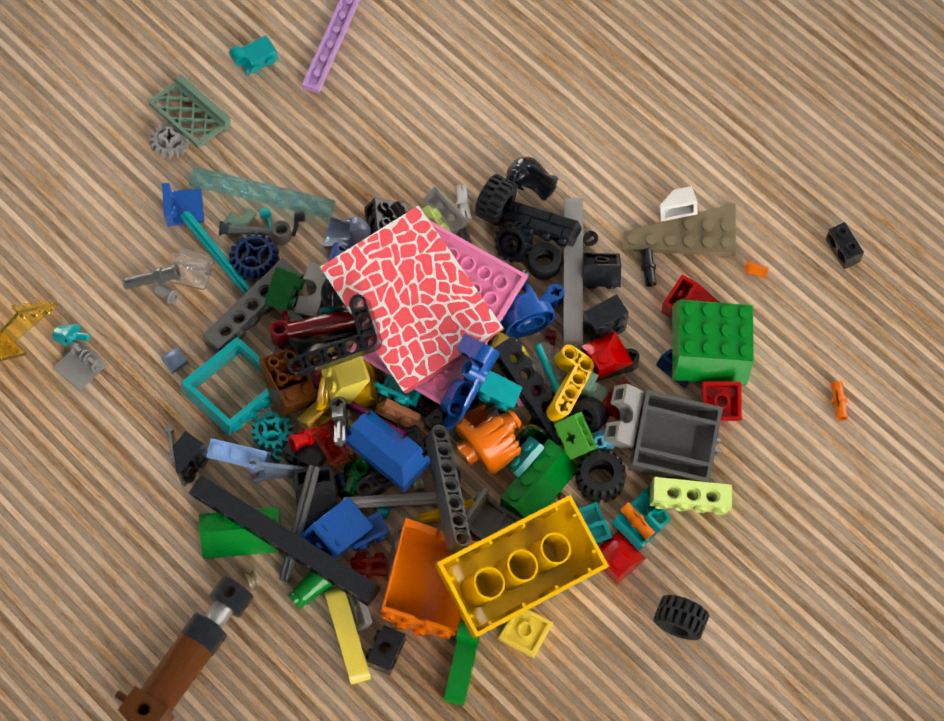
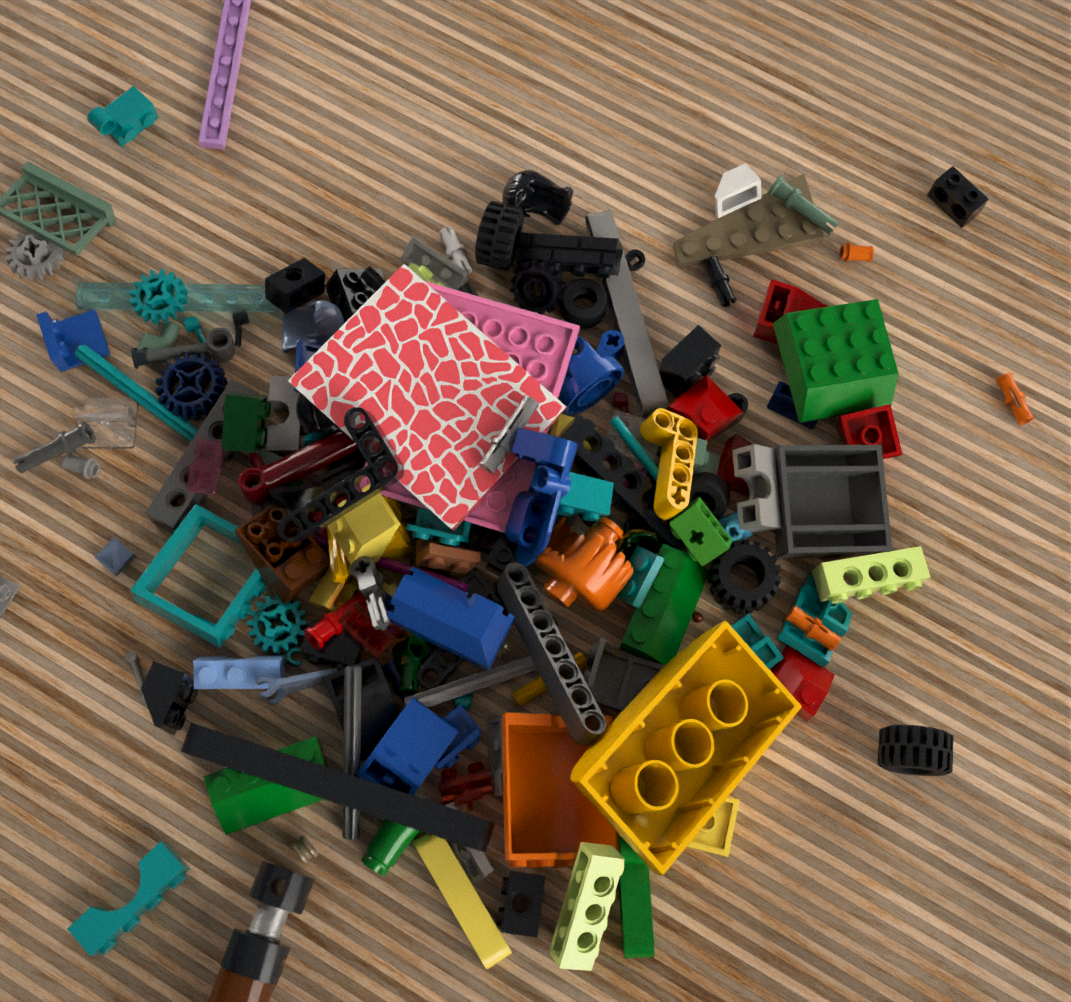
camera: 20 degrees left, 5 degrees up
black slope [583,253,622,289] -> none
none -> teal arch [67,841,190,956]
none -> teal gear [129,269,188,325]
none -> clear pink slope [186,439,225,495]
none -> black brick [265,258,325,314]
none -> light grey pin [479,395,539,474]
none -> yellowish green brick [548,842,625,971]
none -> sand green pin [767,175,839,235]

